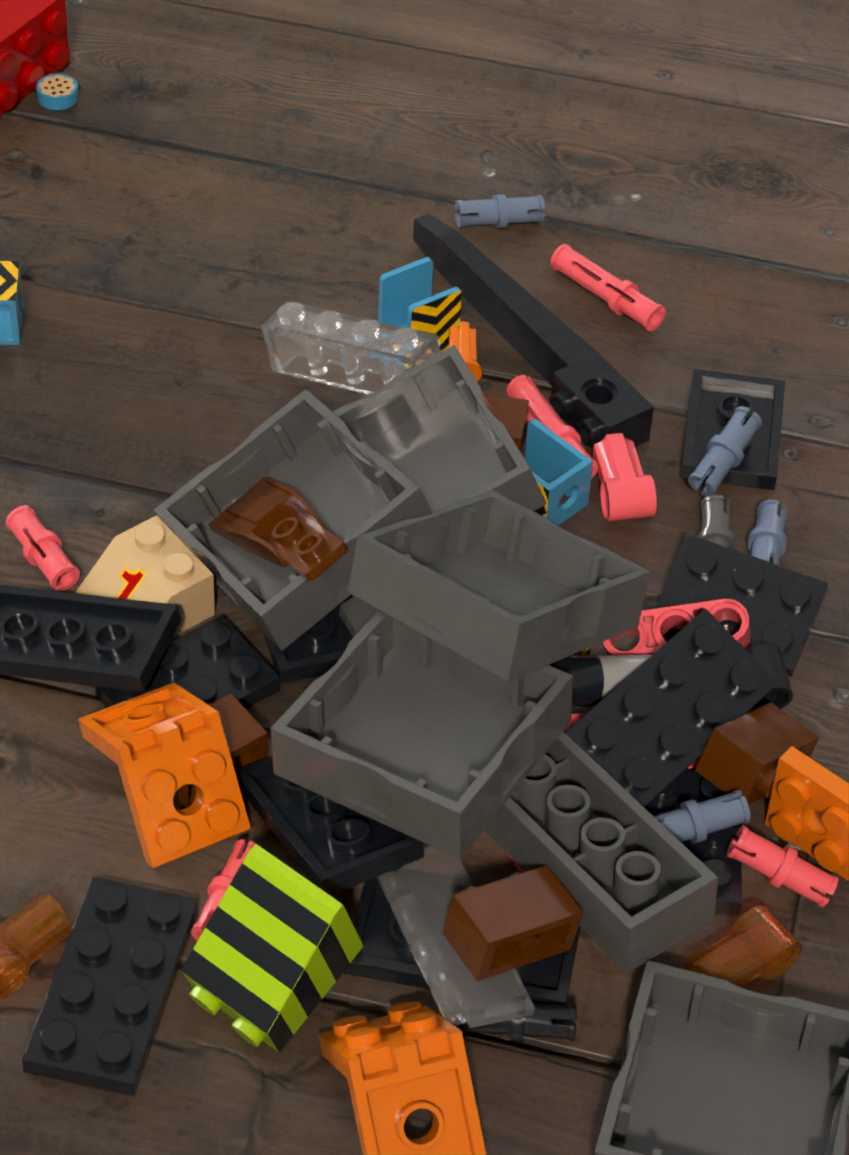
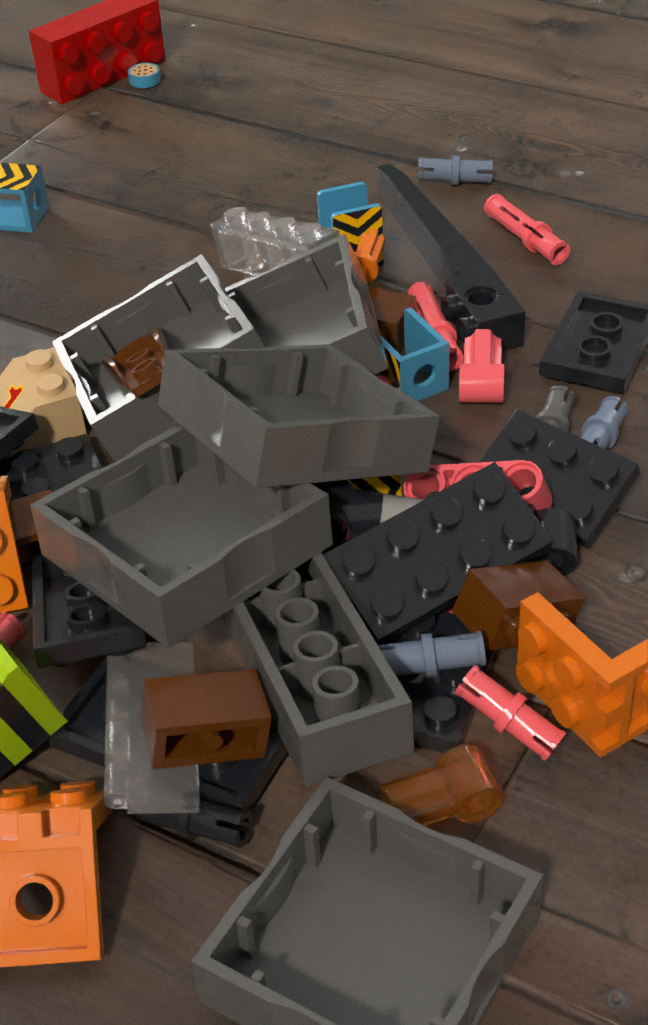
camera: 20 degrees right, 5 degrees down
sand blue pin [688,406,763,496] -> none

